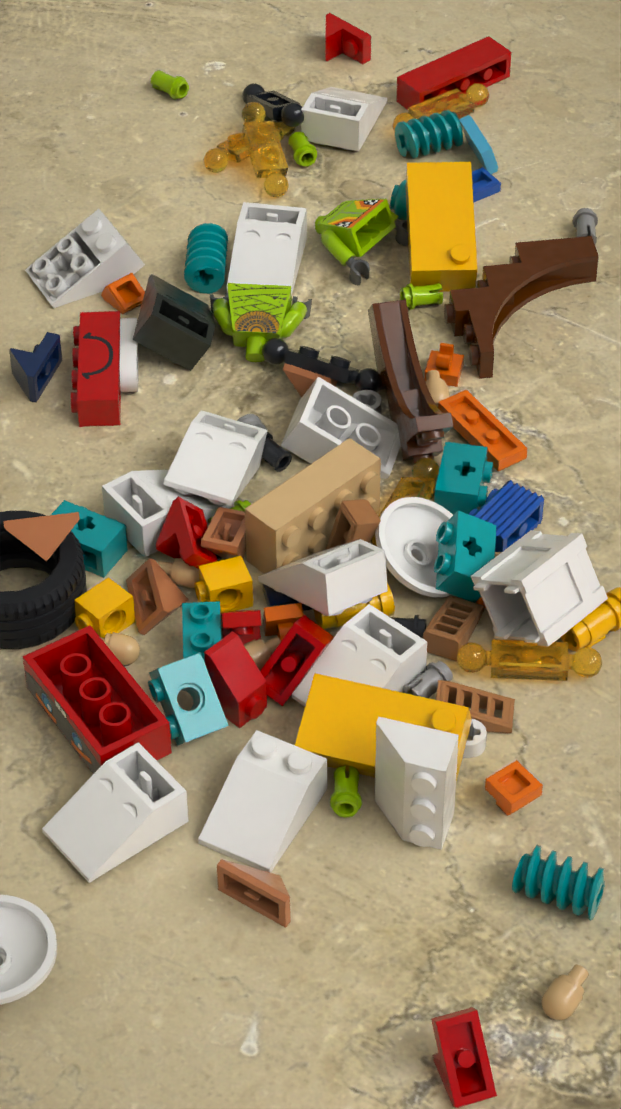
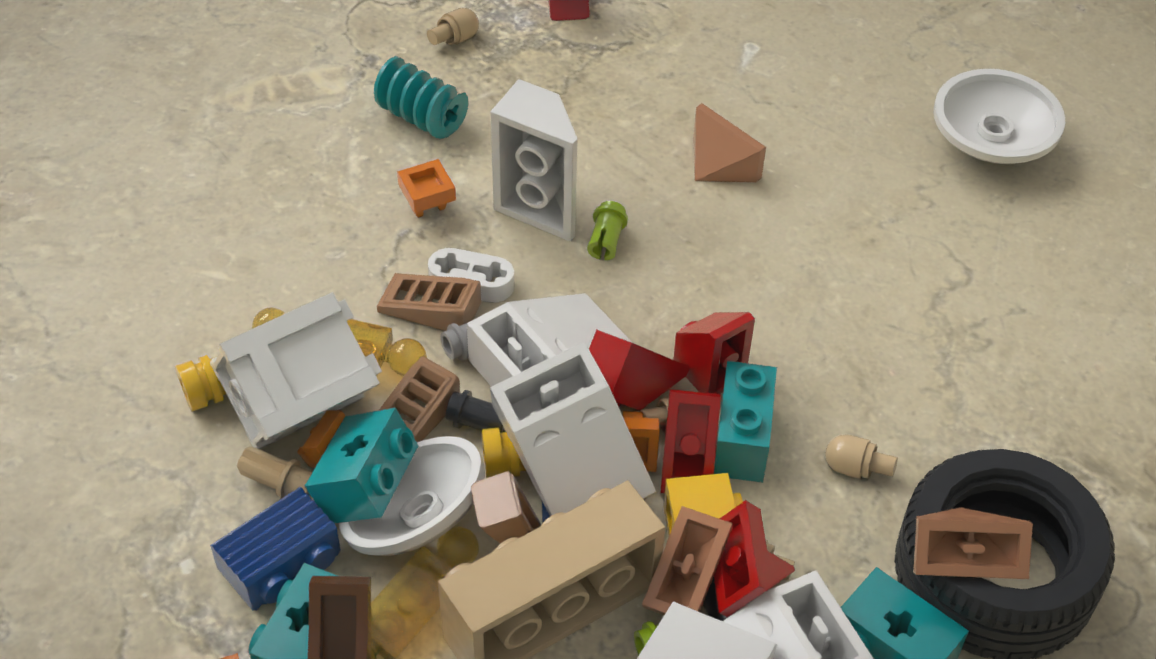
camera: 170 degrees left, 5 degrees up
red brick [23,625,172,774] -> none
white slope [42,742,189,883] -> none
yellow brick [74,577,135,638] -> none
nougat slope [126,558,189,635] -> none
brick [148,652,229,746] -> none
white slope [198,730,327,873] -> none
yellow brick [295,673,472,781] -> none

